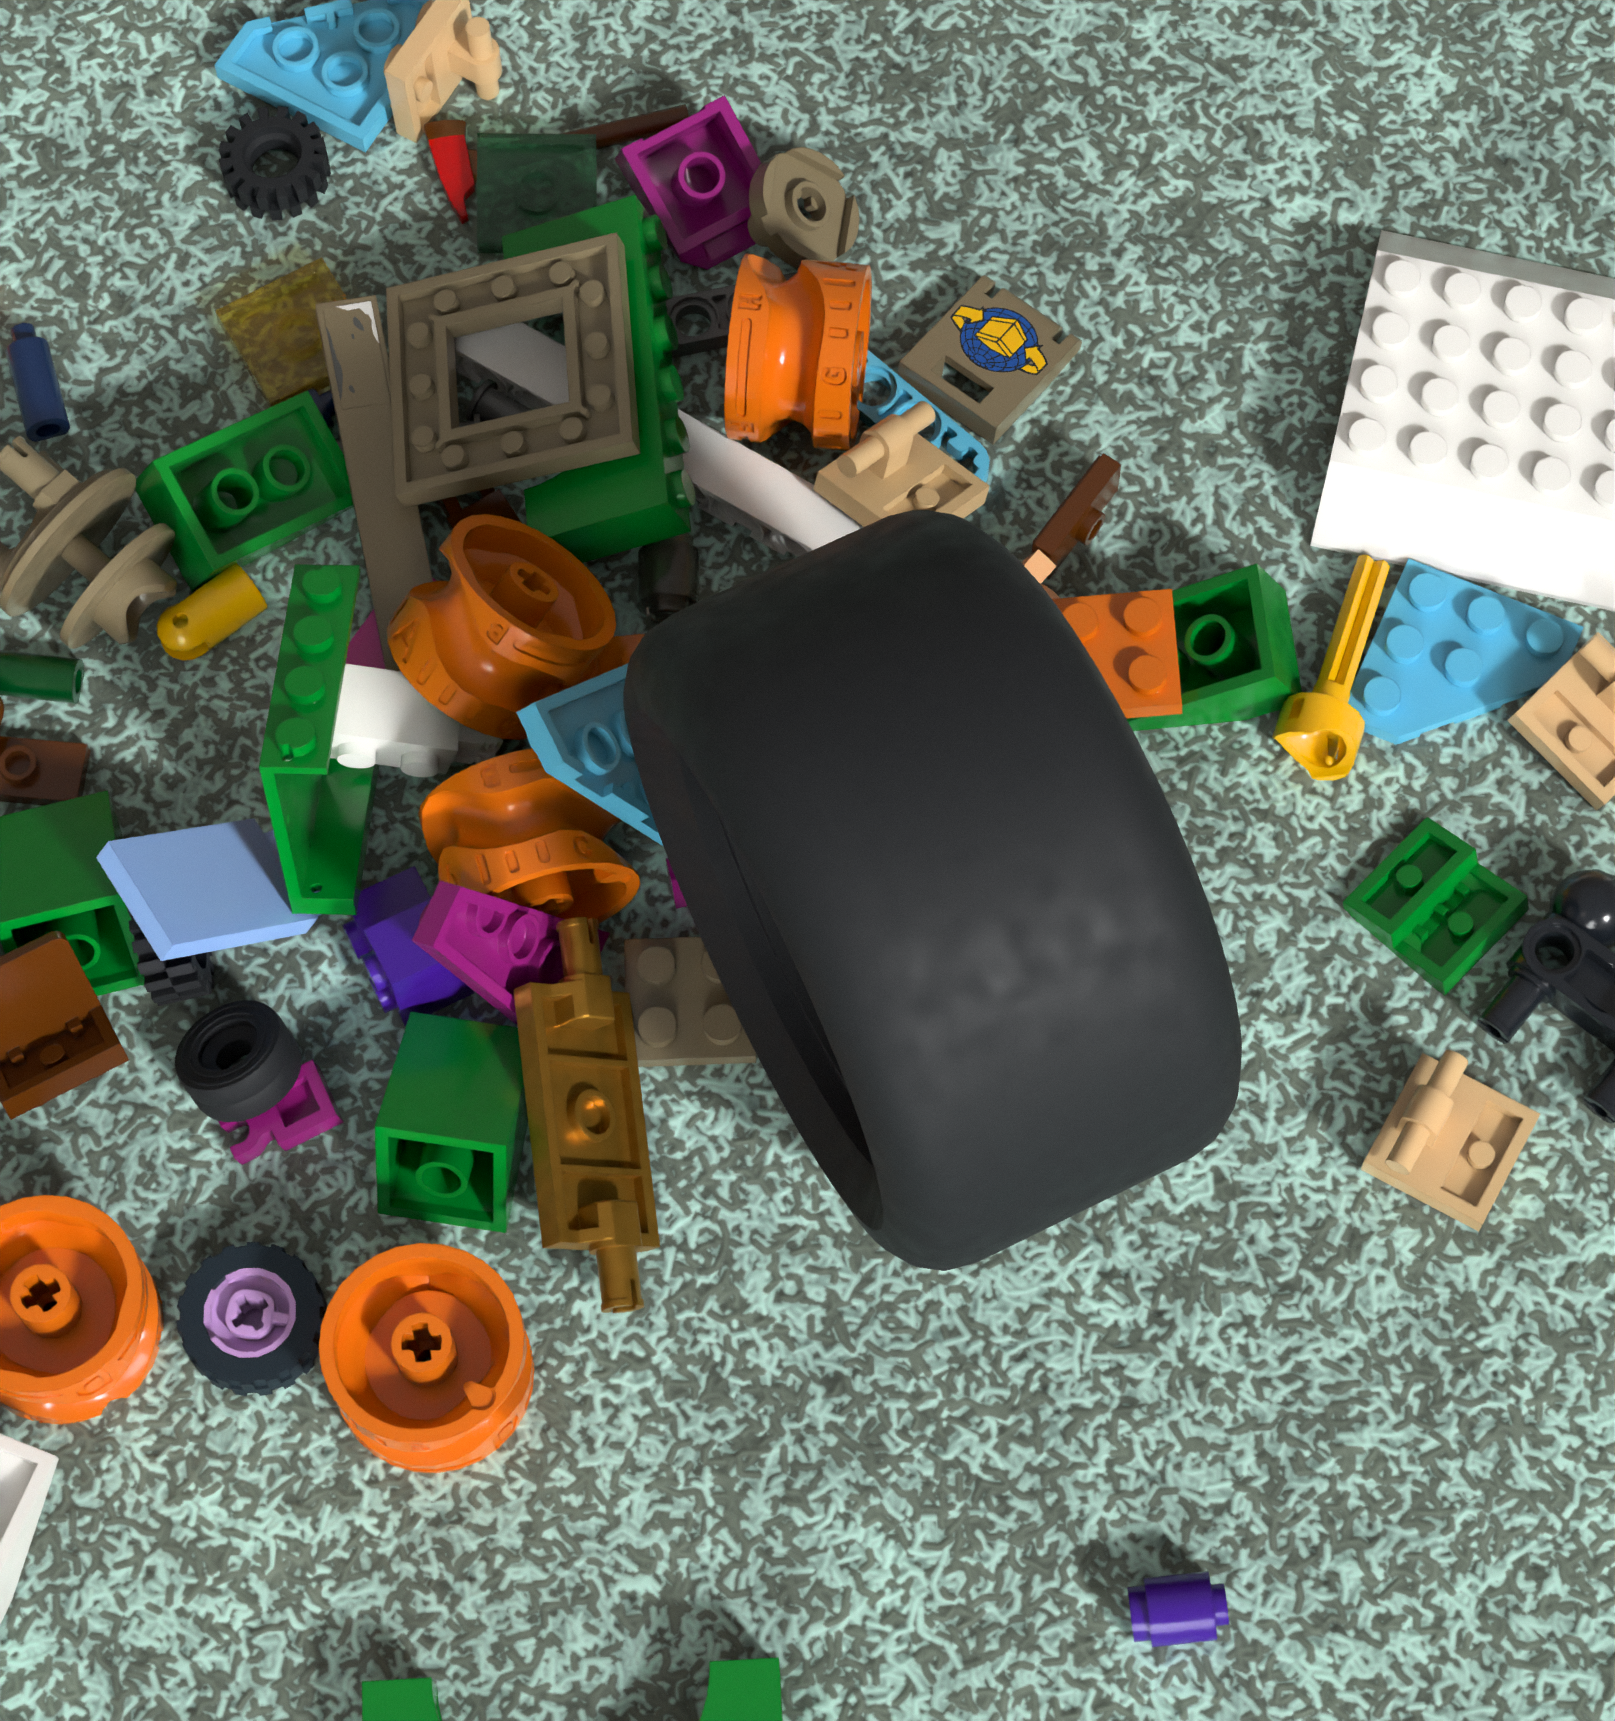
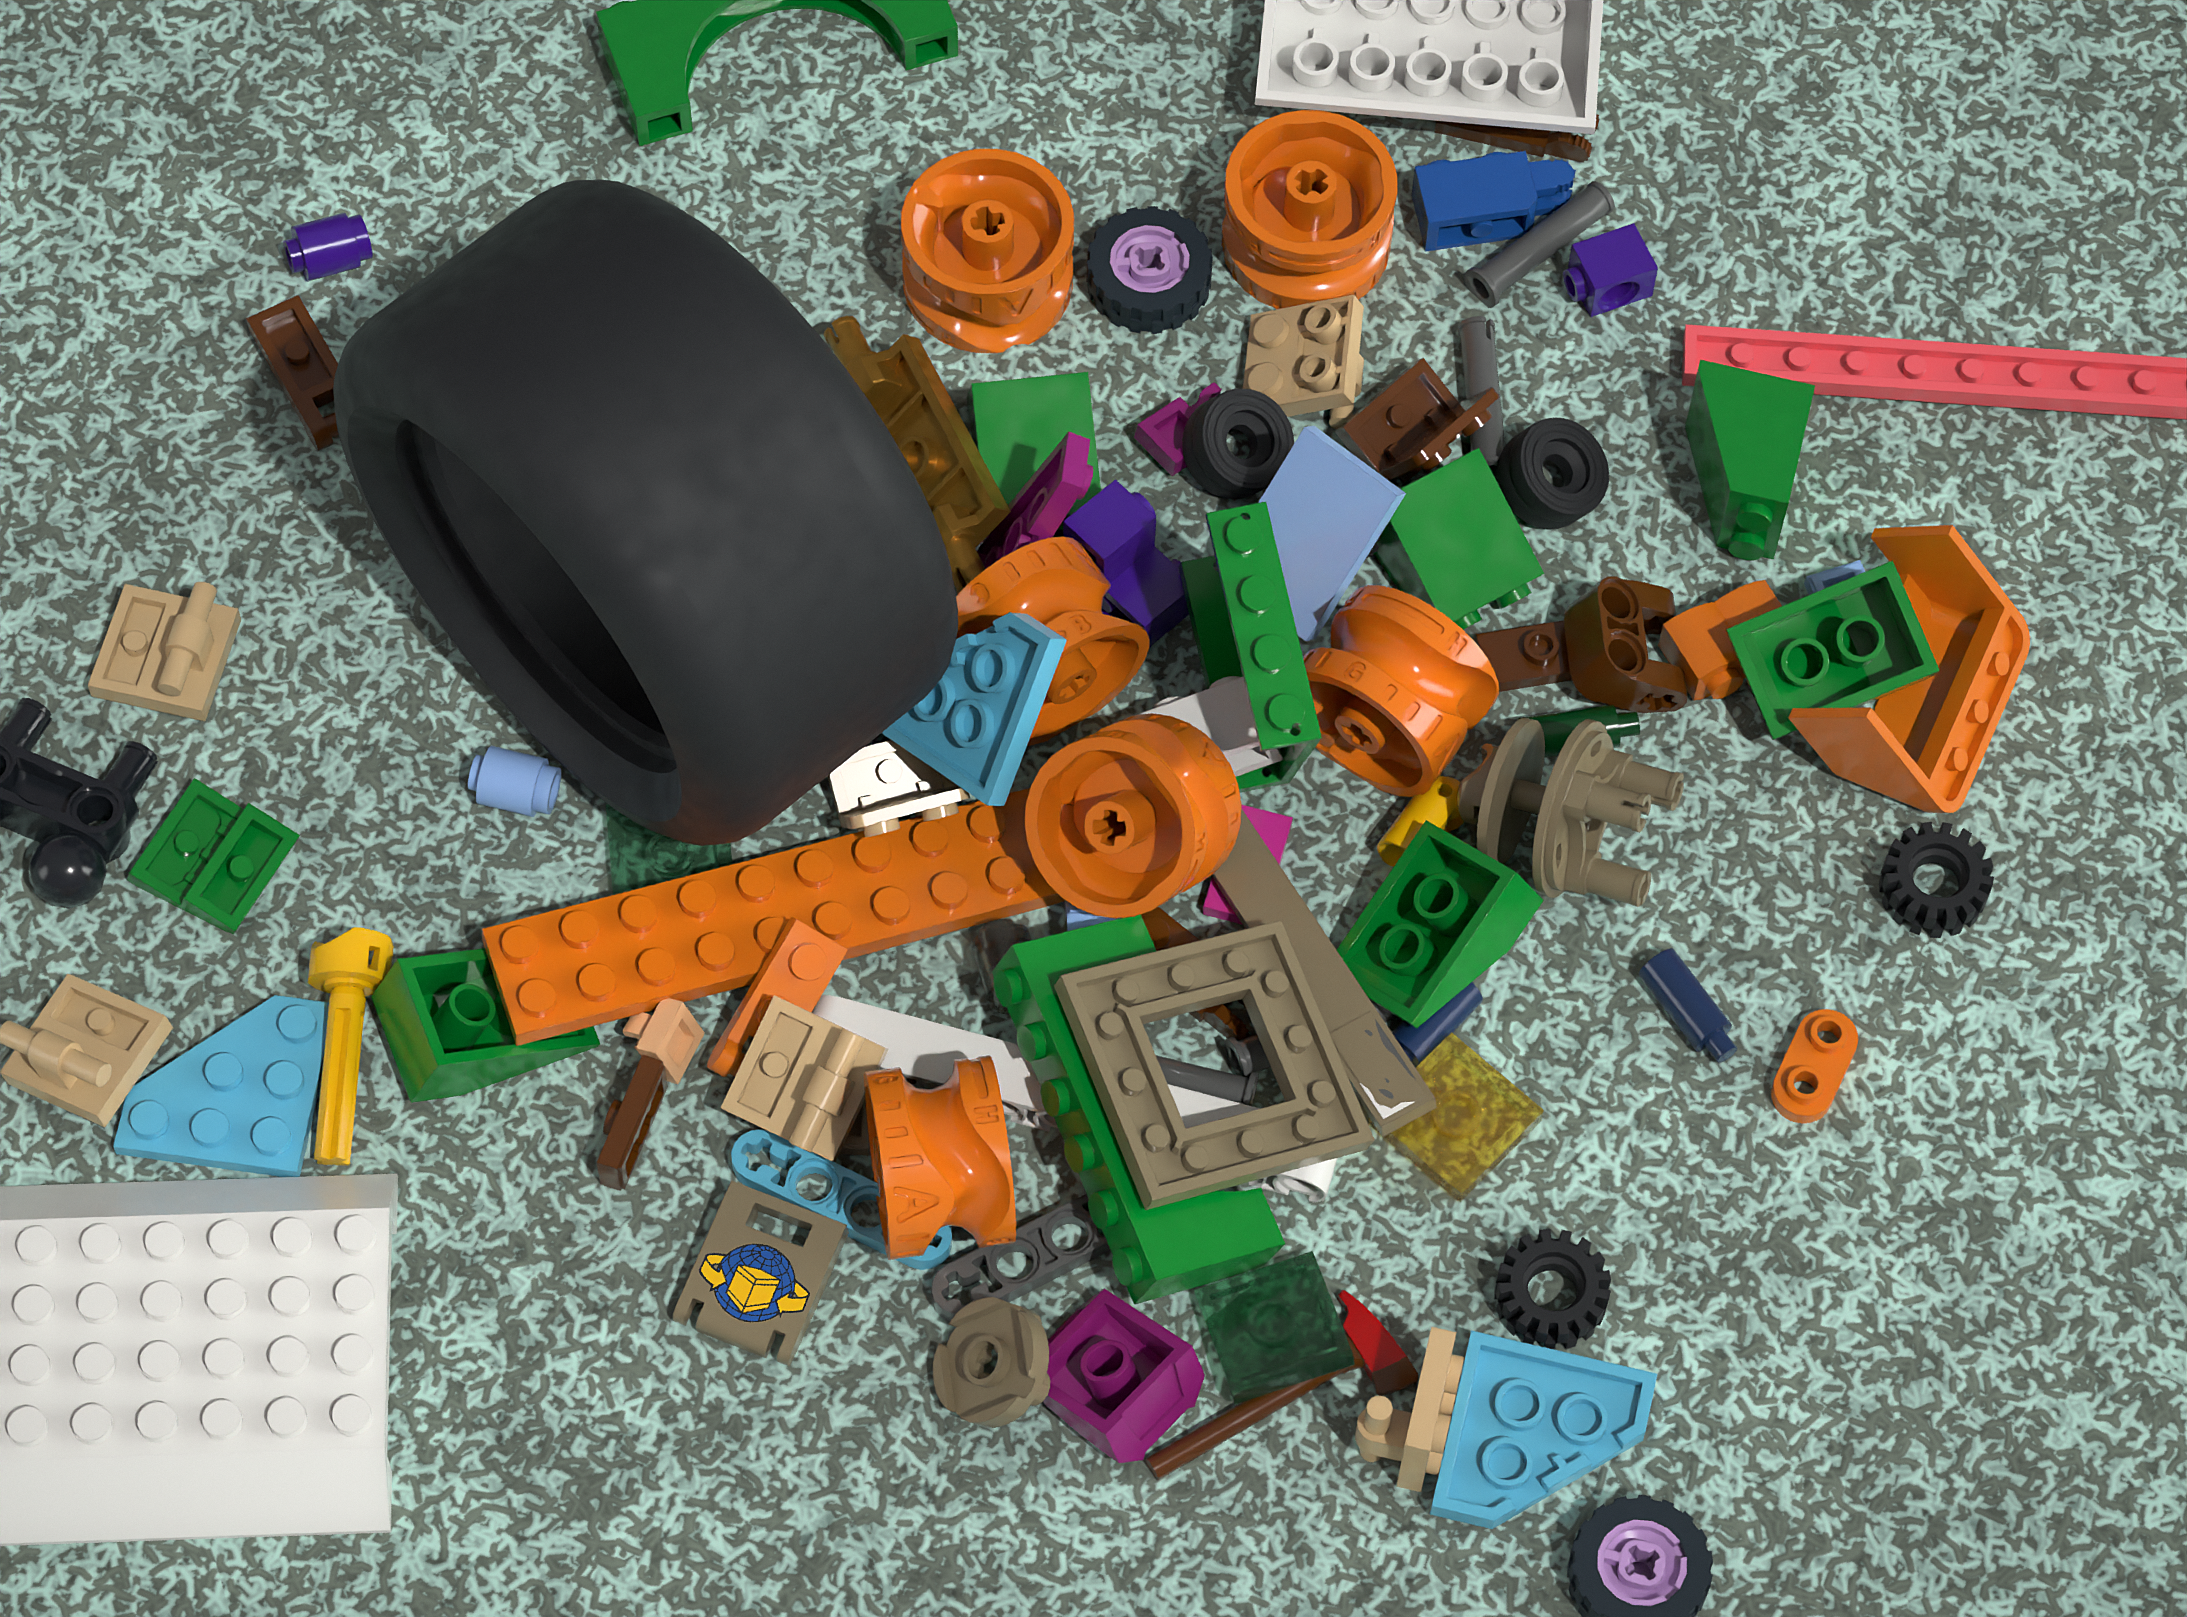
camera: 160 degrees right, 5 degrees down
none -> reddish brown plate [246,295,339,452]
none -> tan plate [1243,295,1364,429]
none -> orange piece [1303,585,1499,797]

